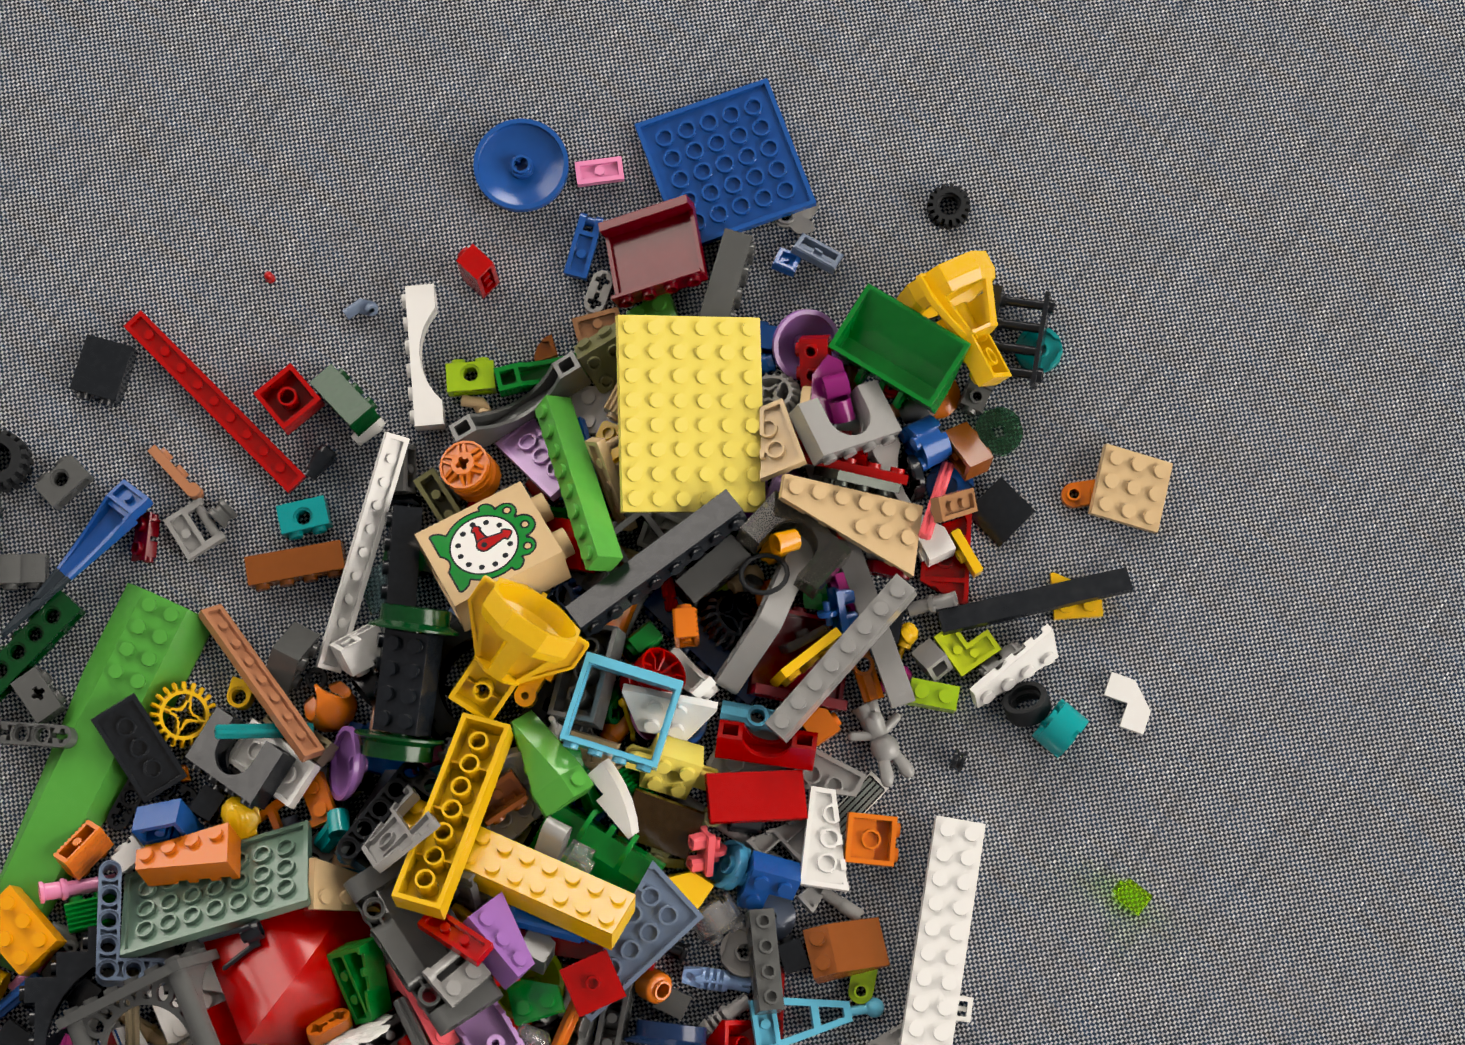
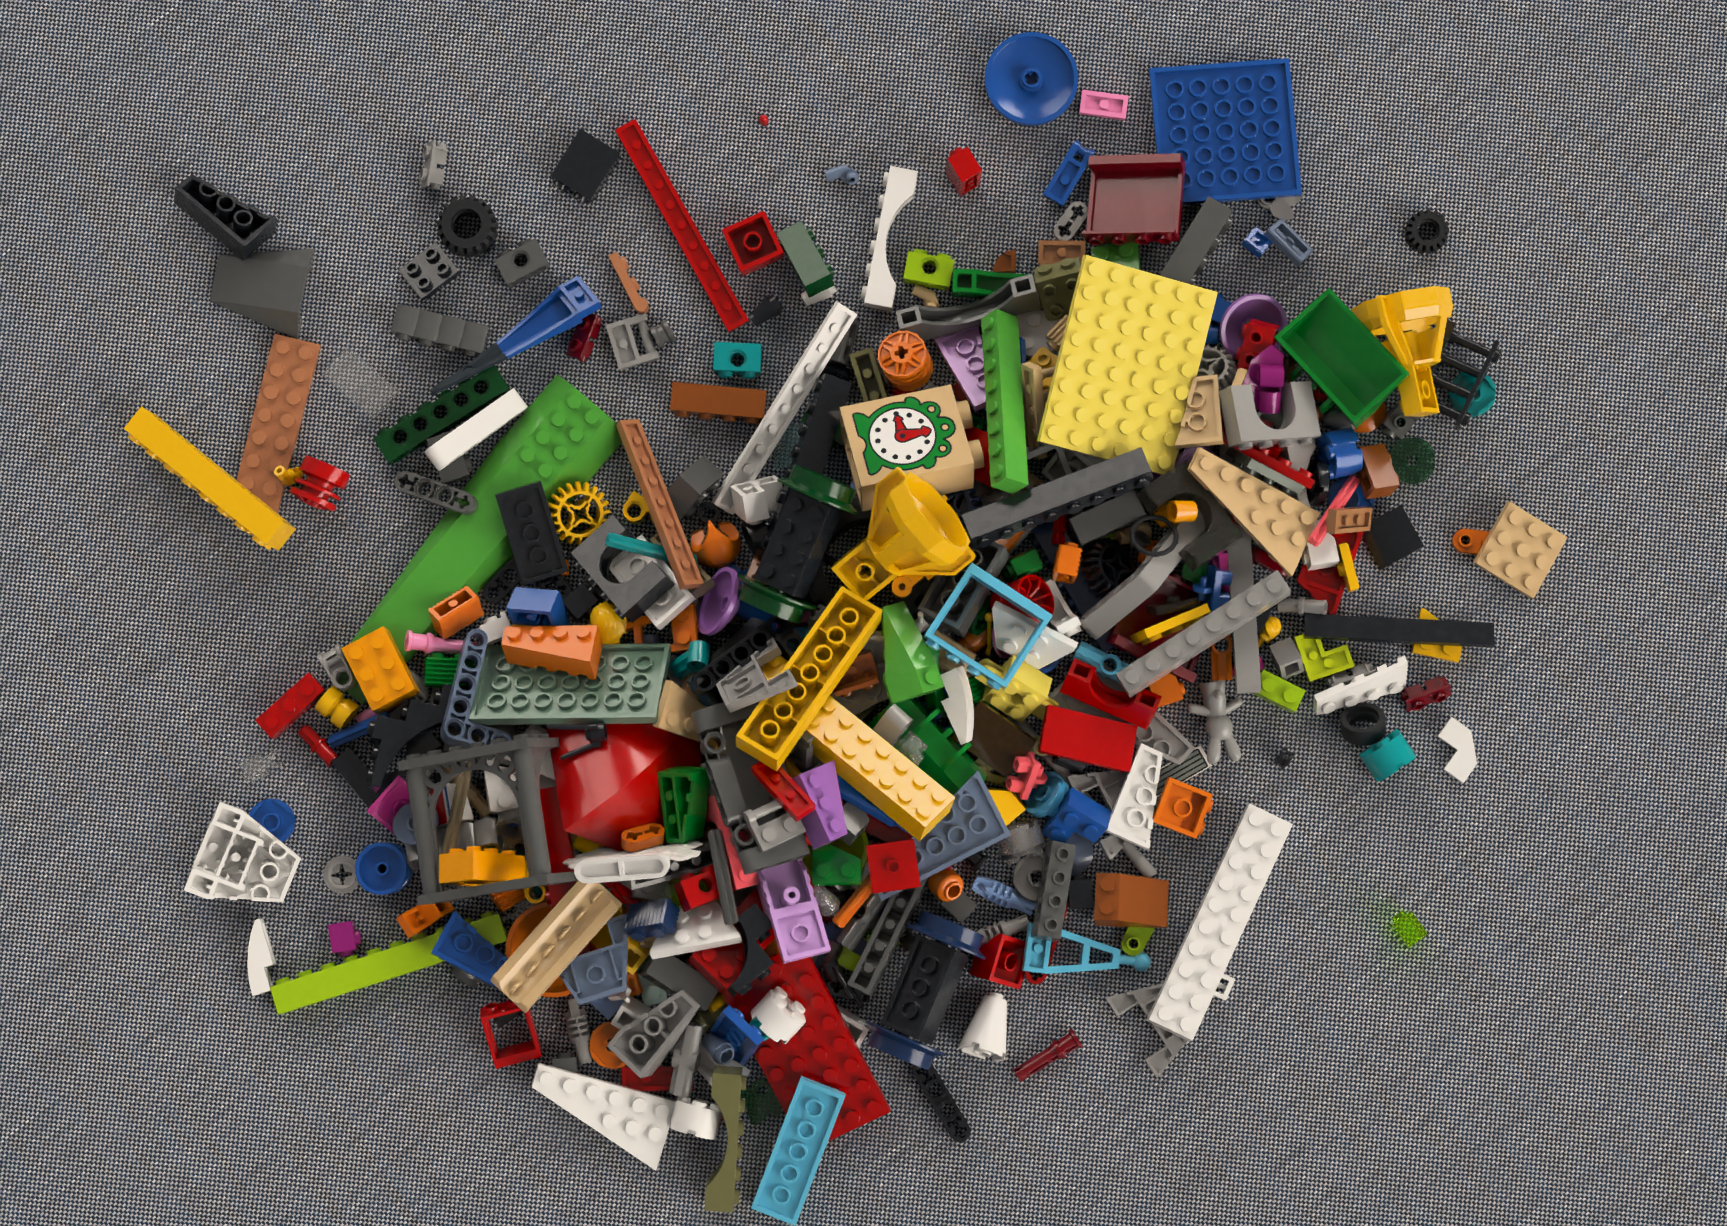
camera: 15 degrees right, 5 degrees up
none -> white beam [424,388,528,471]
none -> dark red hinge [1400,676,1451,712]

